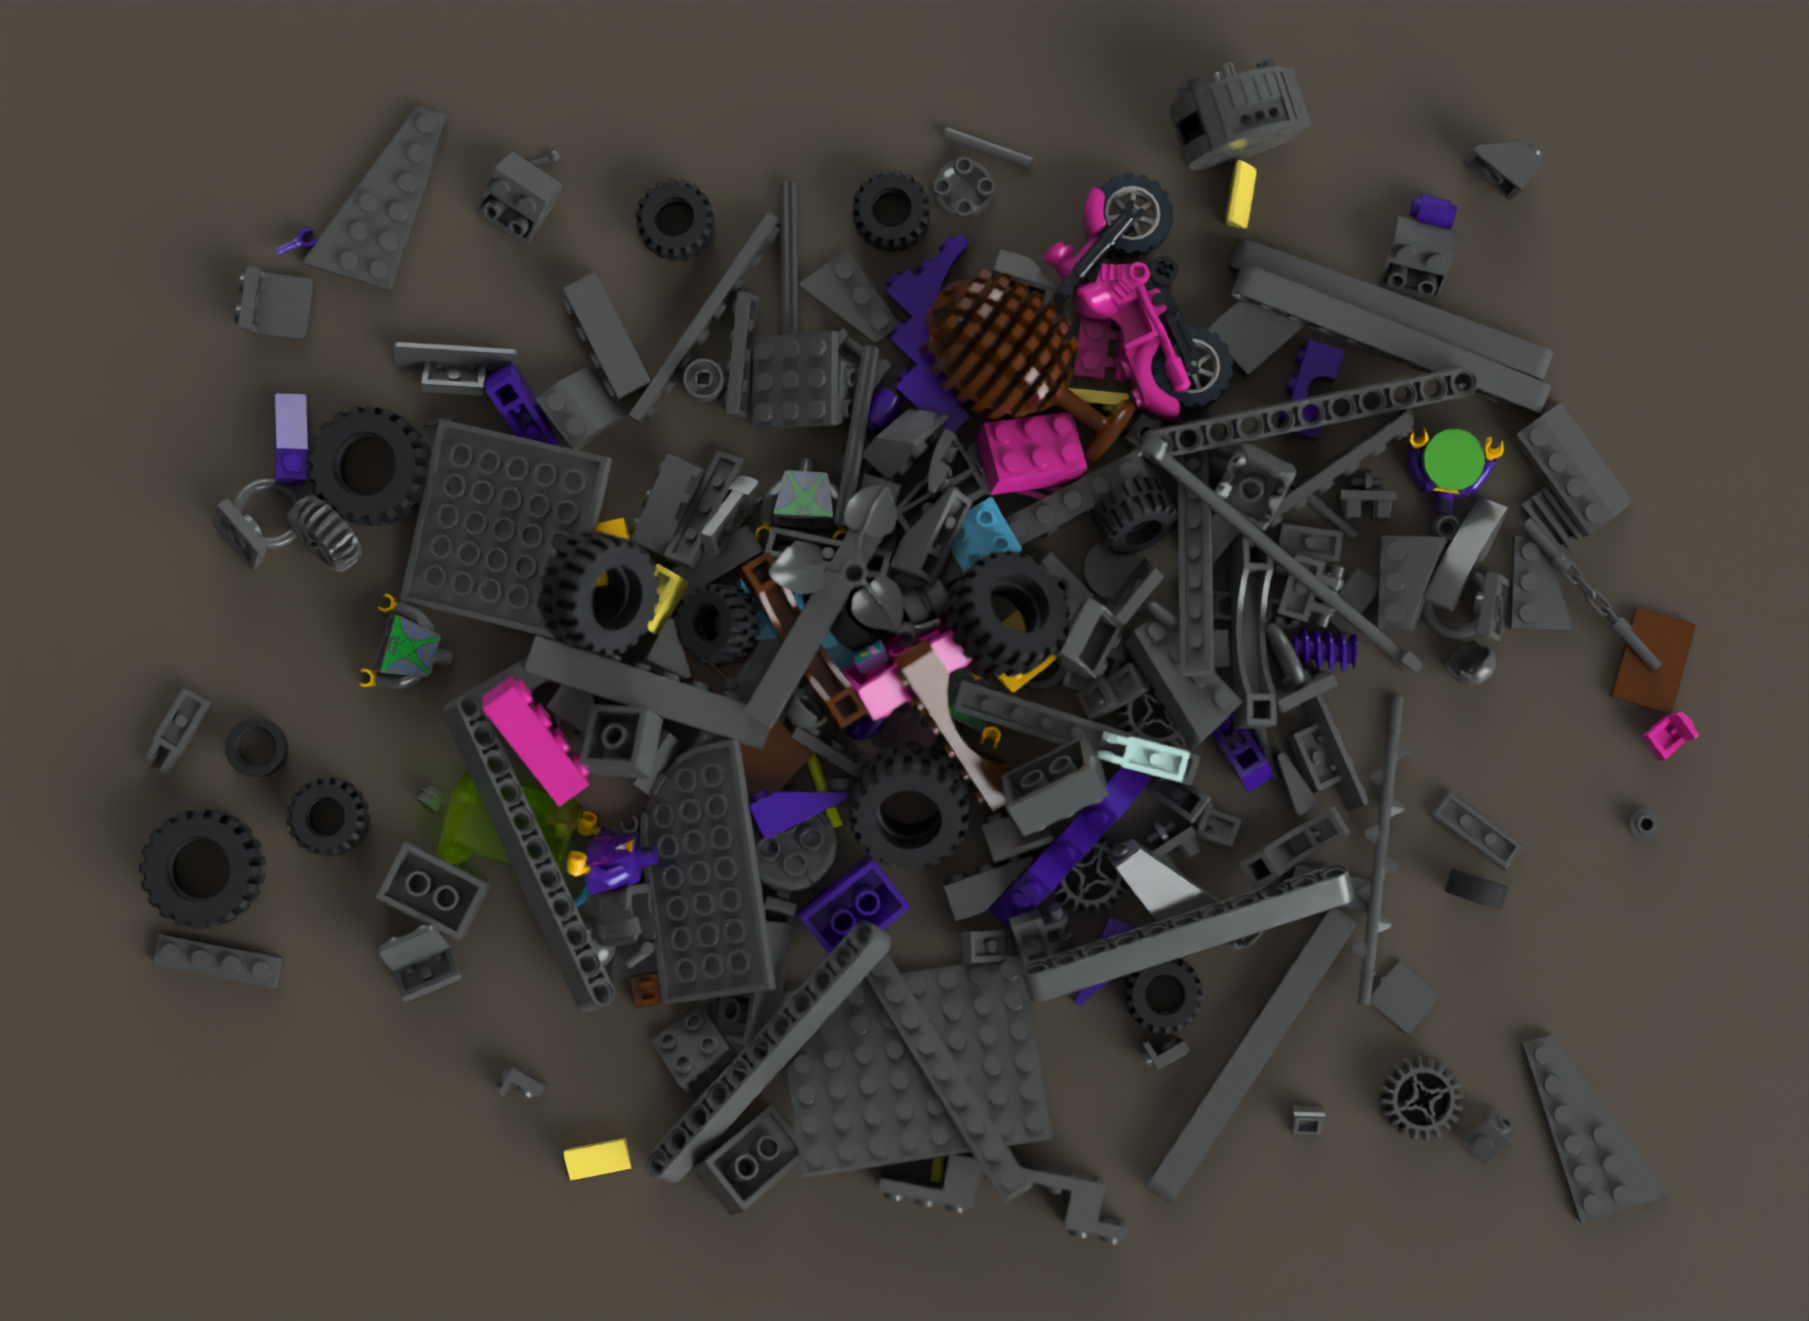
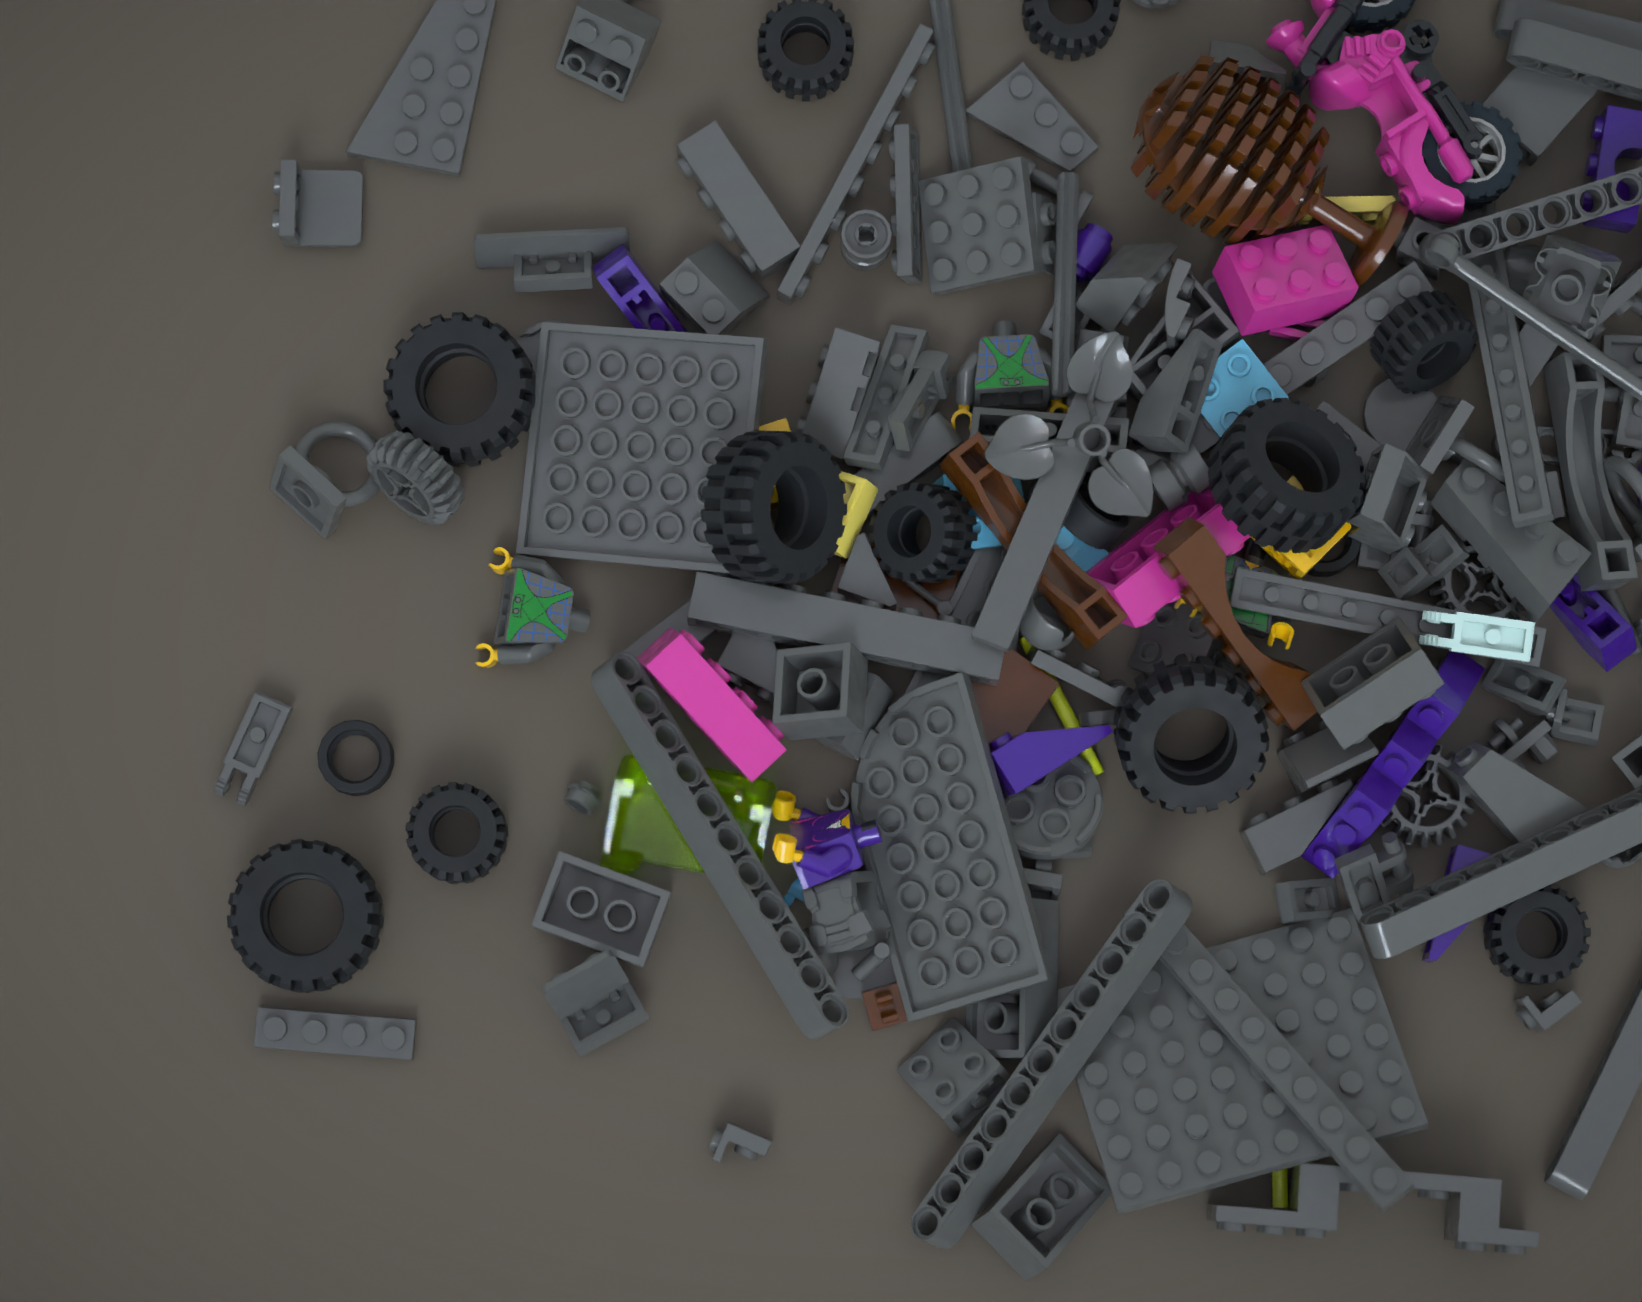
camera: 10 degrees left, 5 degrees down
dark purple hand [275,228,317,256] -> none
slope [275,393,308,486] -> none
light yellow slope [563,1137,632,1181] -> none
dark purple slope [796,855,911,954] -> none
dark purple arm [846,716,888,740] -> none
tile [853,639,889,674] -> none
dark purple arch [886,234,970,434] -> none
dark grey hand [898,618,941,646] -> none
dark pink plate [1073,316,1126,382] -> none

